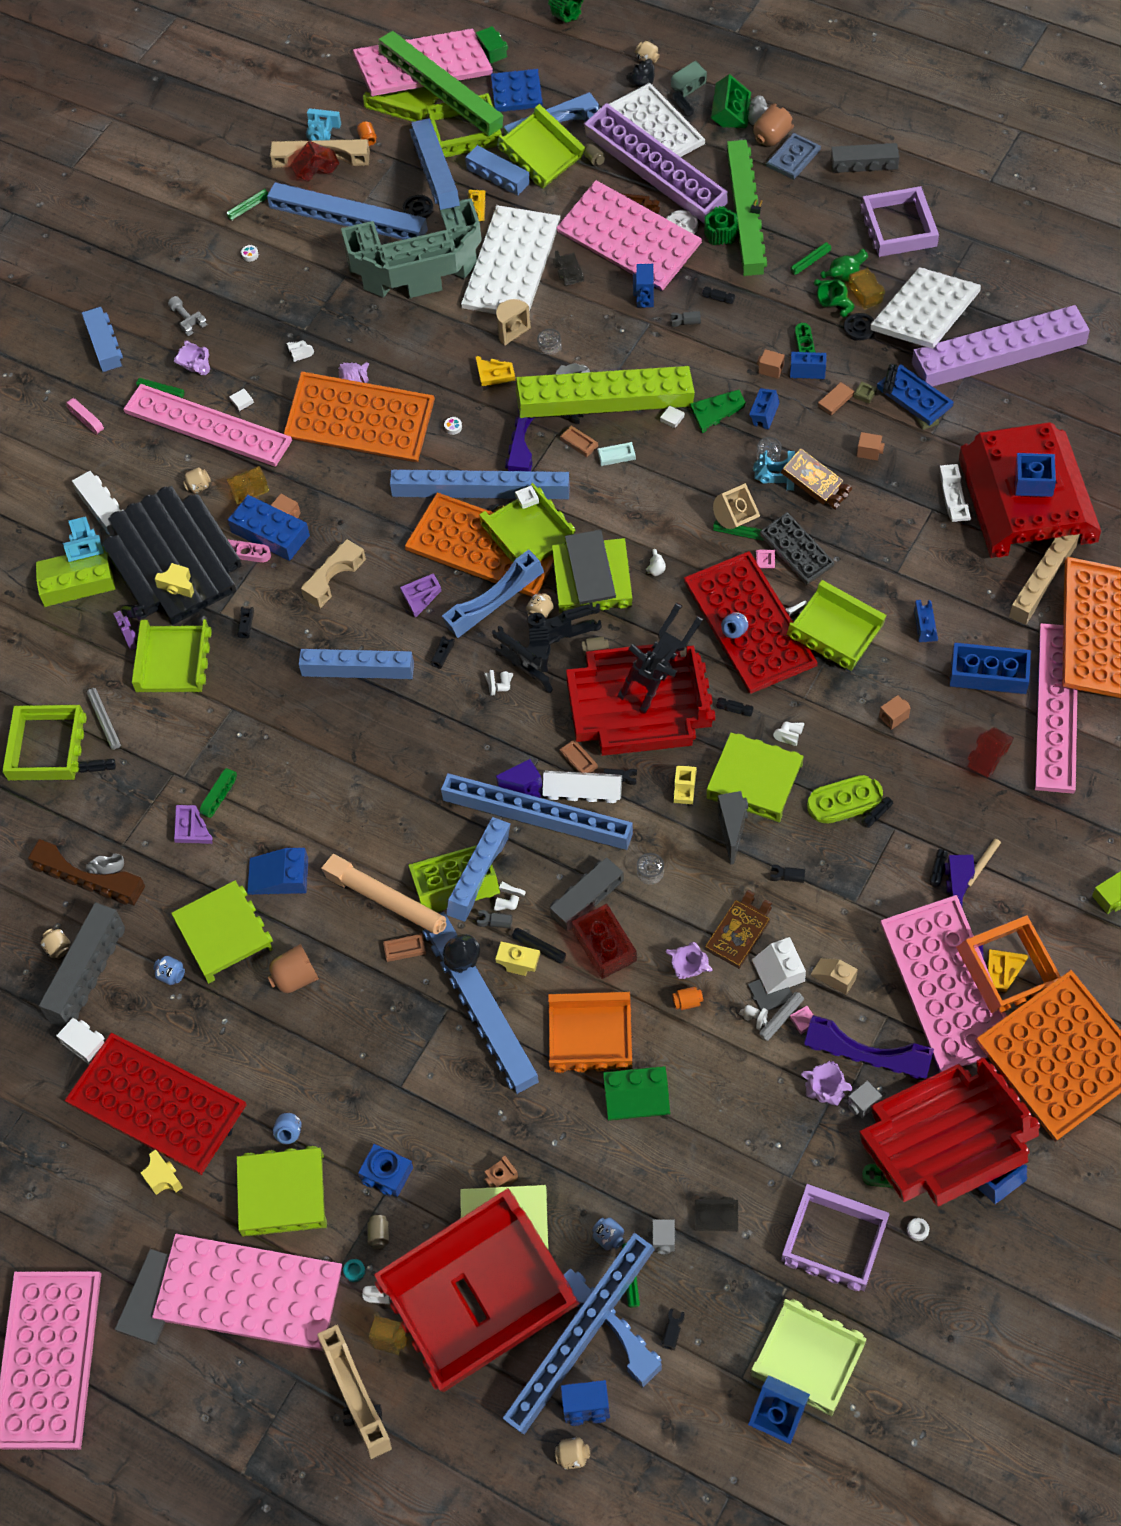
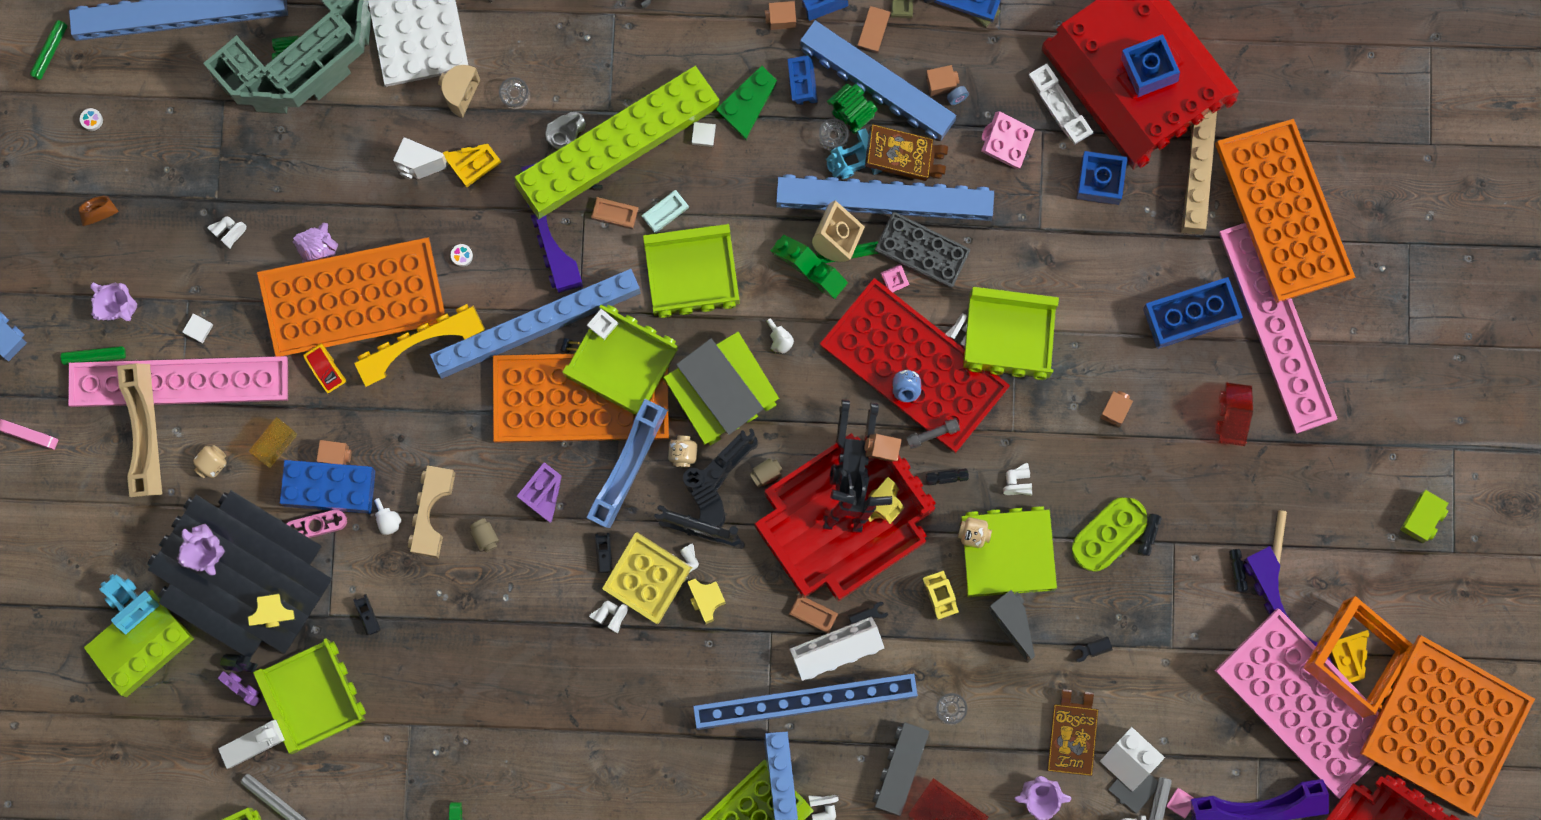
camera: 30 degrees left, 20 degrees up
white brick [72,471,123,536] -> none
light grey bar [168,296,208,336] -> none
medium blue brick [299,649,414,679] -> none
dark purple slope [496,759,543,798] -> none
tan slope [811,958,858,995] -> none
blue hinge [914,600,938,642] -> none
none -> dark orange piece [79,196,119,226]
none -> tan arch [117,363,162,497]
none -> lavender hair [177,524,225,575]
none -> white hinge [218,720,285,769]
none -> slope [303,343,346,394]
none -> yellow arch [354,304,485,387]
none -> white piece [374,498,401,535]
none -> white slope [393,137,448,179]
none -> dark tan brick [470,518,499,553]
none -> white piece [589,601,628,633]
none -> light yellow plate [602,532,692,624]
none -> lime panel [643,224,740,318]
none -> light yellow brick [688,578,726,624]
none -> green arch [770,234,848,299]
none -> medium blue brick [777,175,994,221]
none -> medium blue brick [800,20,956,141]
none -> green brick [827,84,877,133]
none -> nougat brick [865,434,901,462]
none -> light yellow brick [868,477,904,524]
none -> flat silver bar [907,418,960,449]
none -> sand blue tile [947,86,969,105]
none -> tan head [958,517,992,548]
none -> bright pink plate [981,111,1035,169]
none -> blue brick [1076,151,1127,205]

